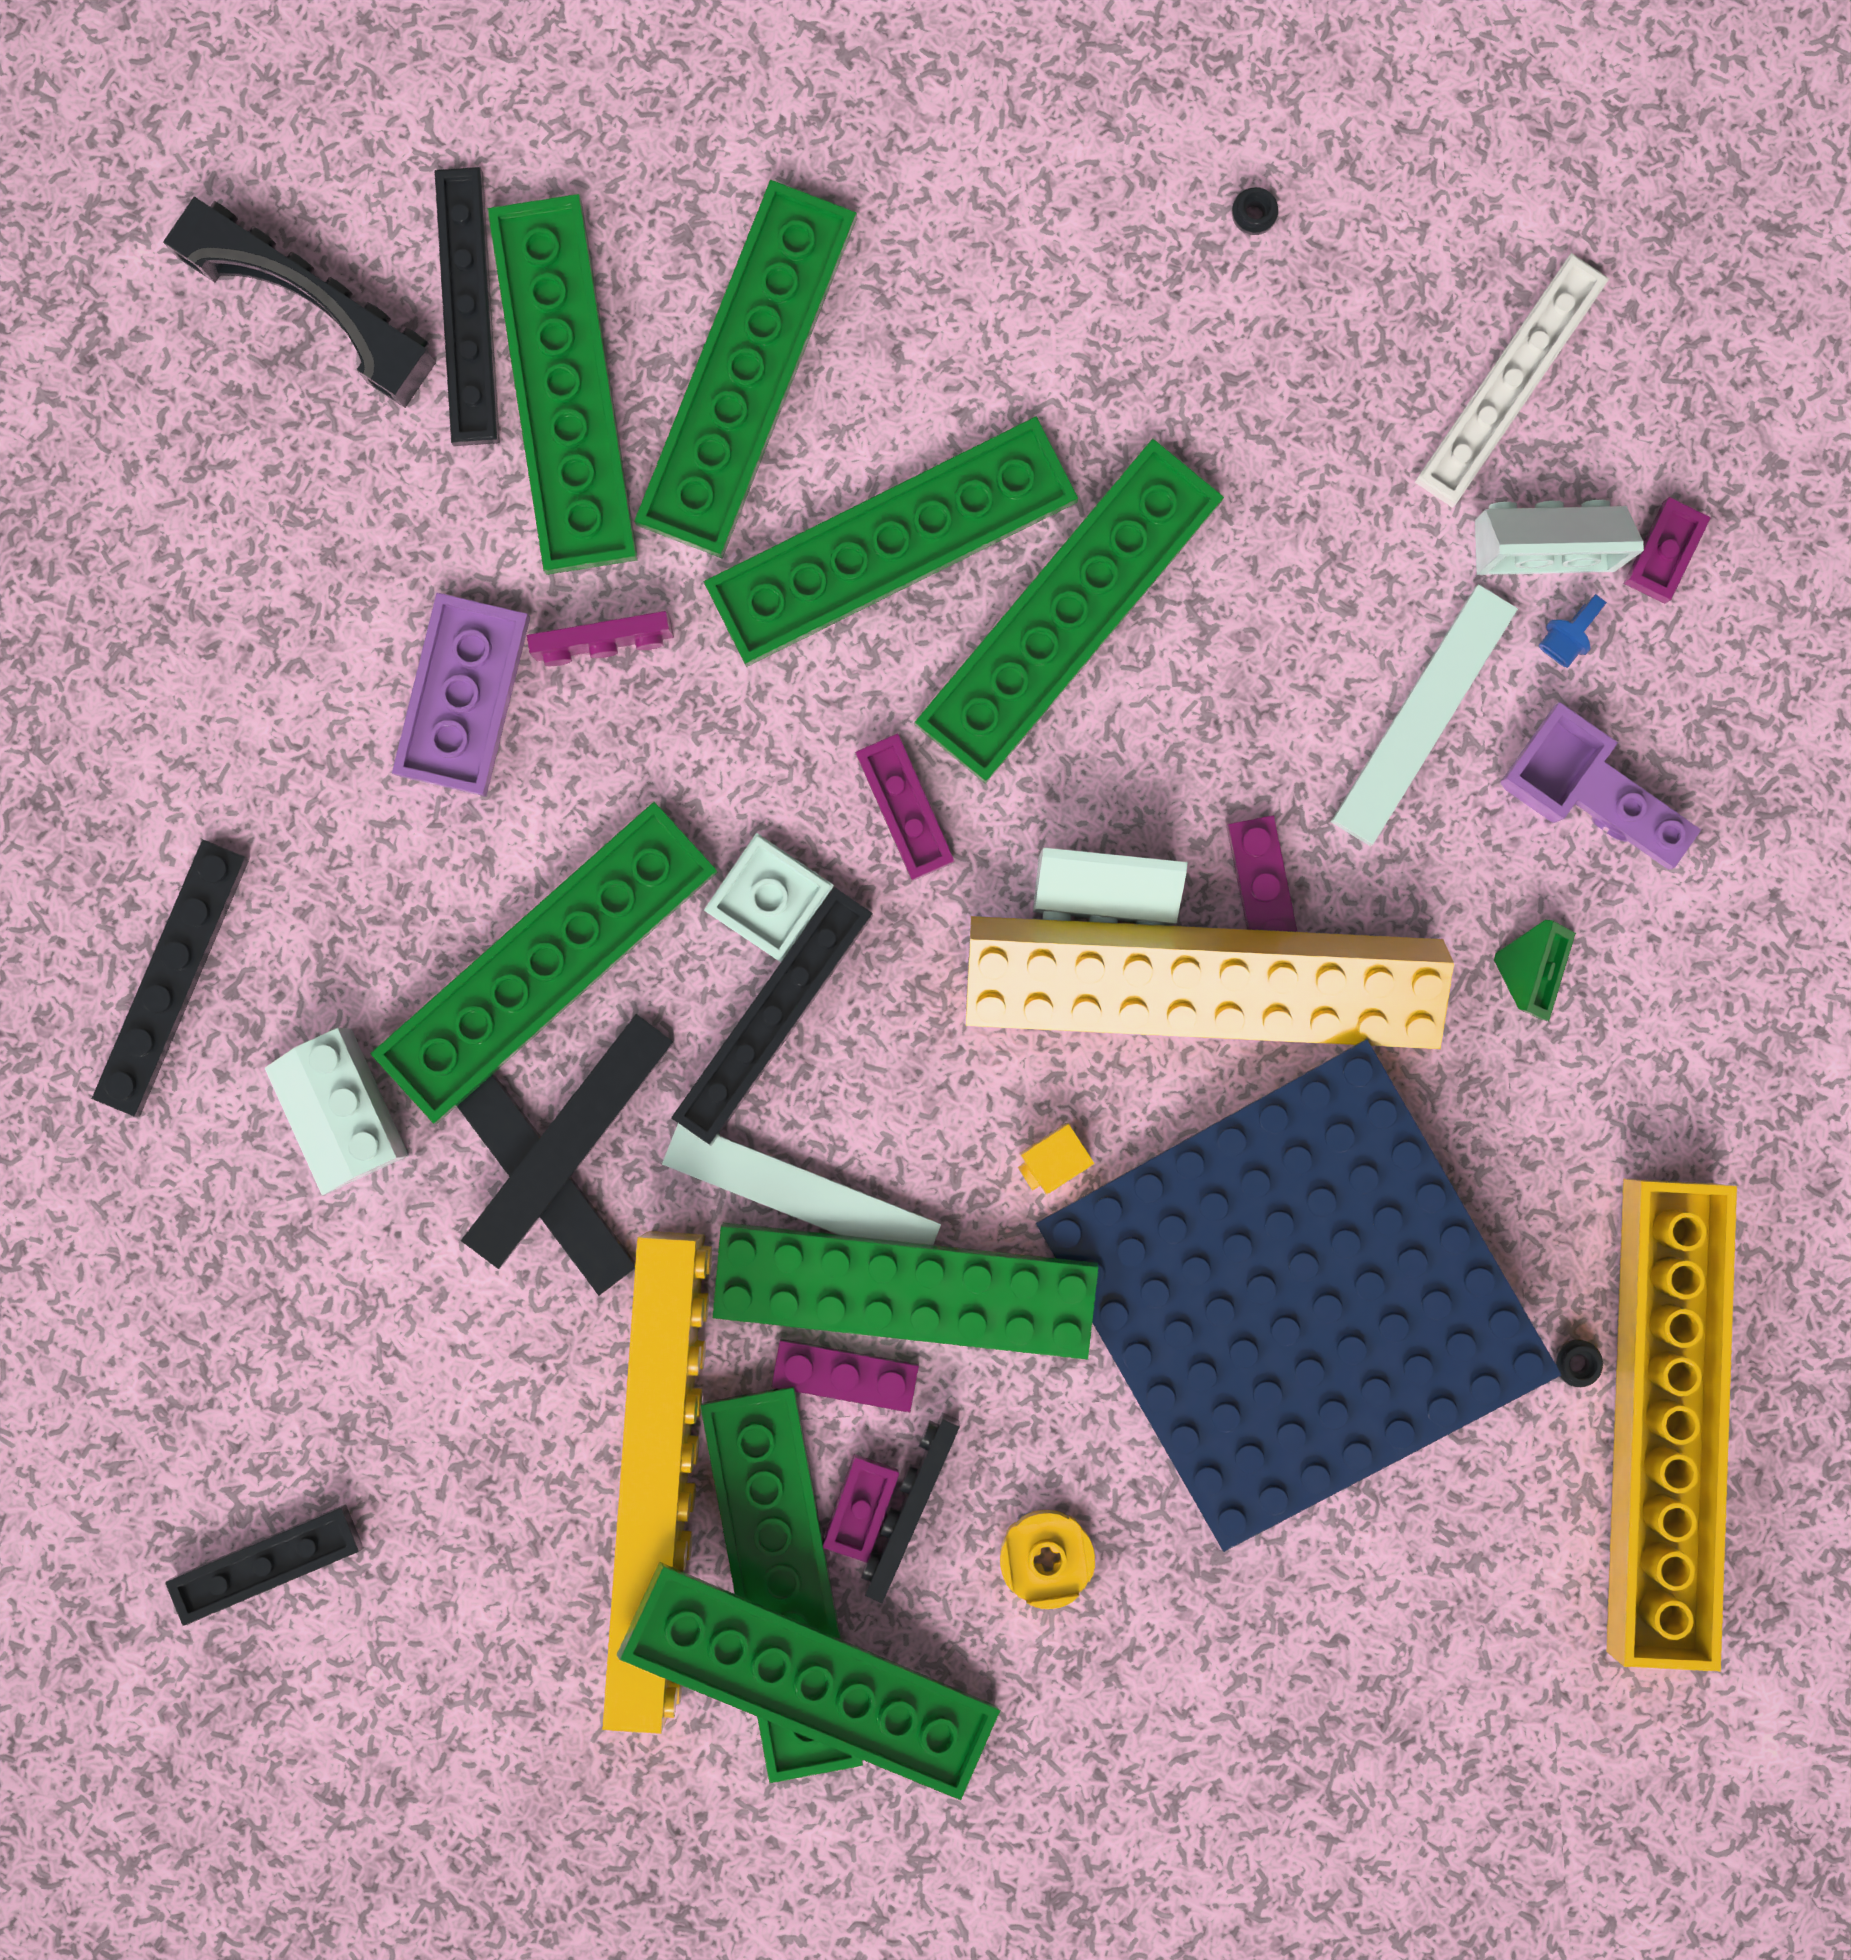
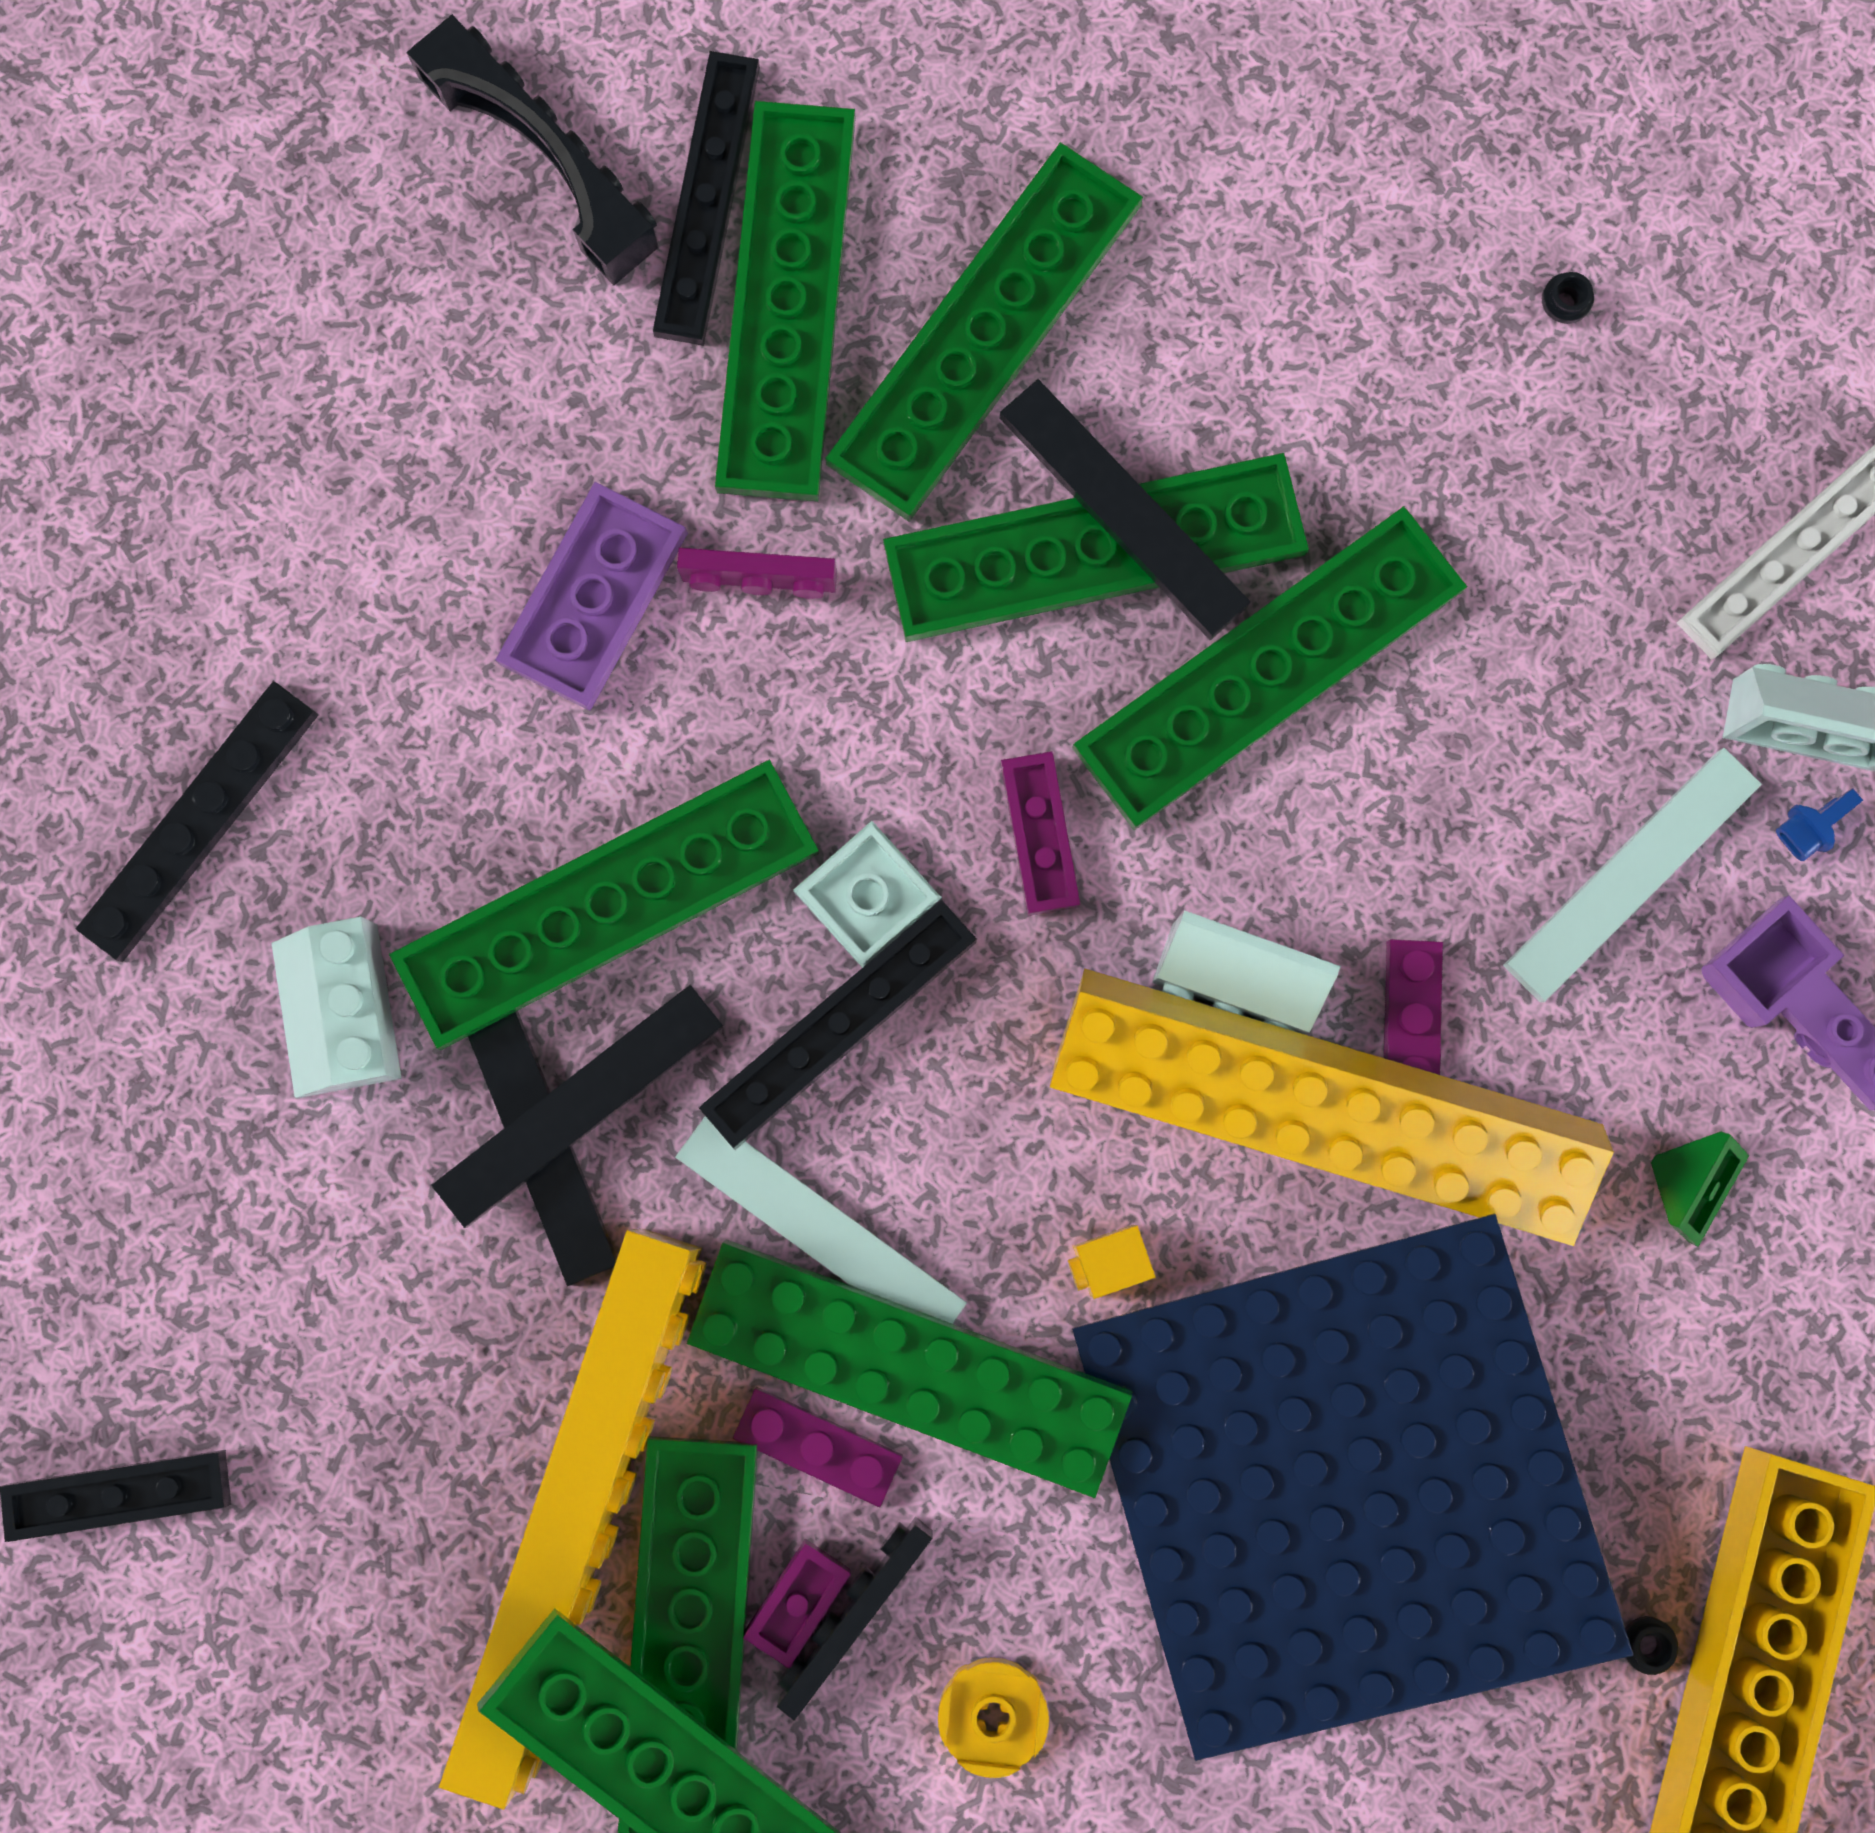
camera: 15 degrees right, 5 degrees down
none -> black tile [999,379,1251,641]

